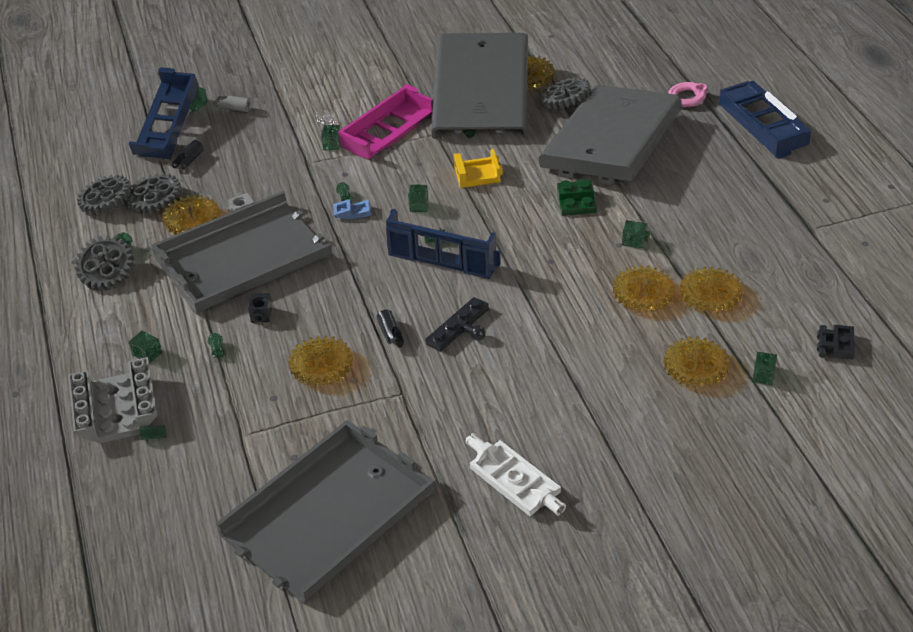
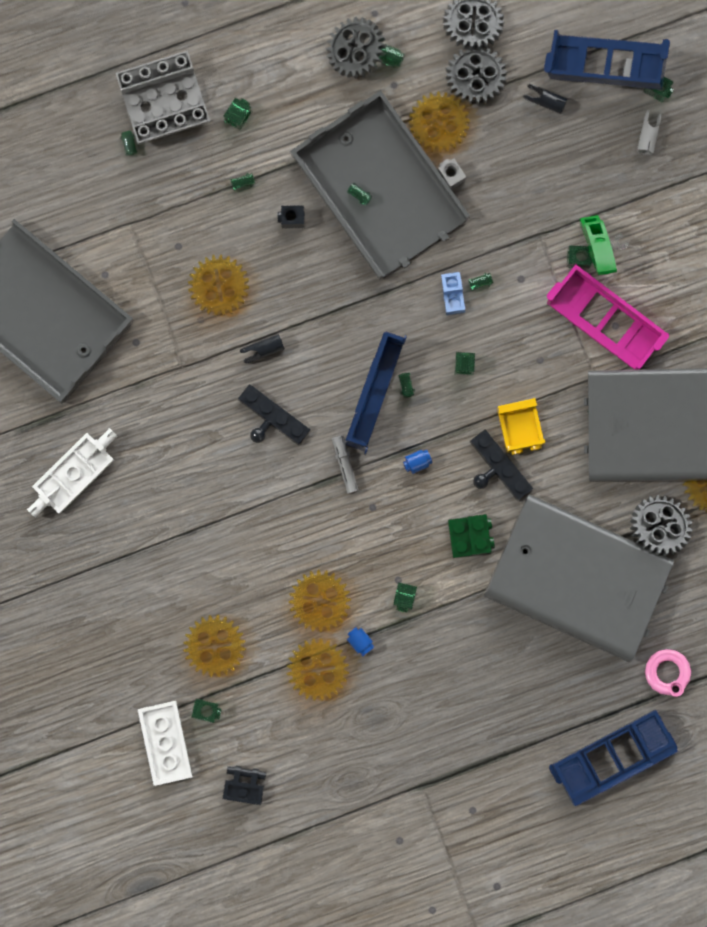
camera: 85 degrees right, 40 degrees up
none -> white plate [138,701,193,786]
none -> light grey pin [331,435,359,494]
none -> clear green pin [347,183,372,206]
none -> blue brick [347,627,374,657]
none -> blue brick [403,449,433,474]
none -> black plate [470,429,533,501]
none -> slope [580,215,617,275]

